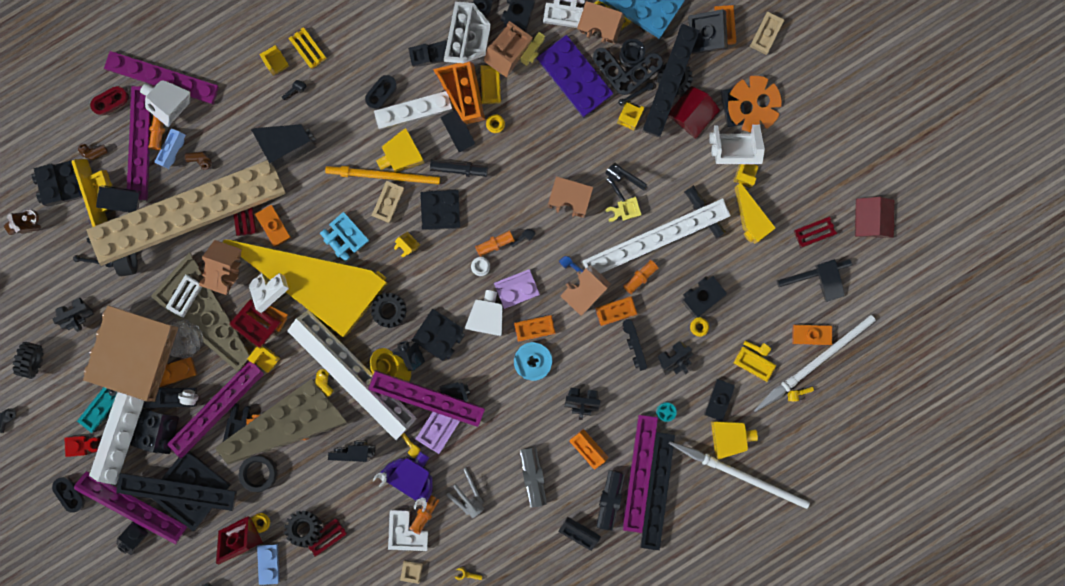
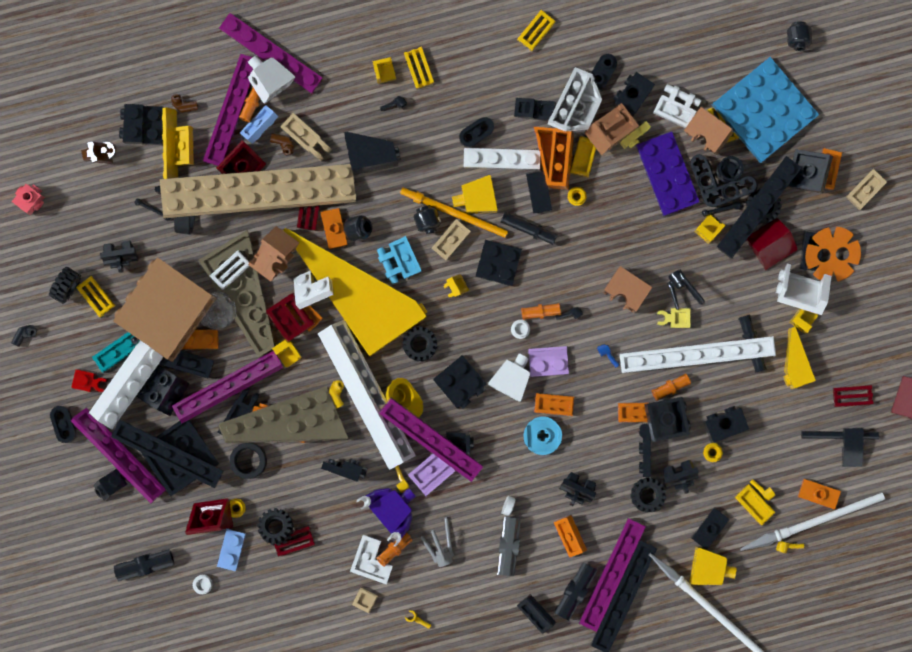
camera: 25 degrees right, 0 degrees up
dark red plate [90,86,128,116] -> none
black hinge [96,185,141,213] -> none
white plate [178,390,199,405] -> none
black bracket [392,340,425,371] -> none
nougat piece [560,264,611,316] -> none
teal wheel [656,402,677,422] -> none
none -> yellow tile [76,276,116,318]
none -> dark red slope [216,140,266,174]
none -> tan hinge [280,113,332,161]
none -> black head [344,215,373,241]
none -> black head [413,205,441,235]
none -> white tile [502,496,516,516]
none -> black tyre [630,478,666,513]
none -> black plate [644,397,691,442]

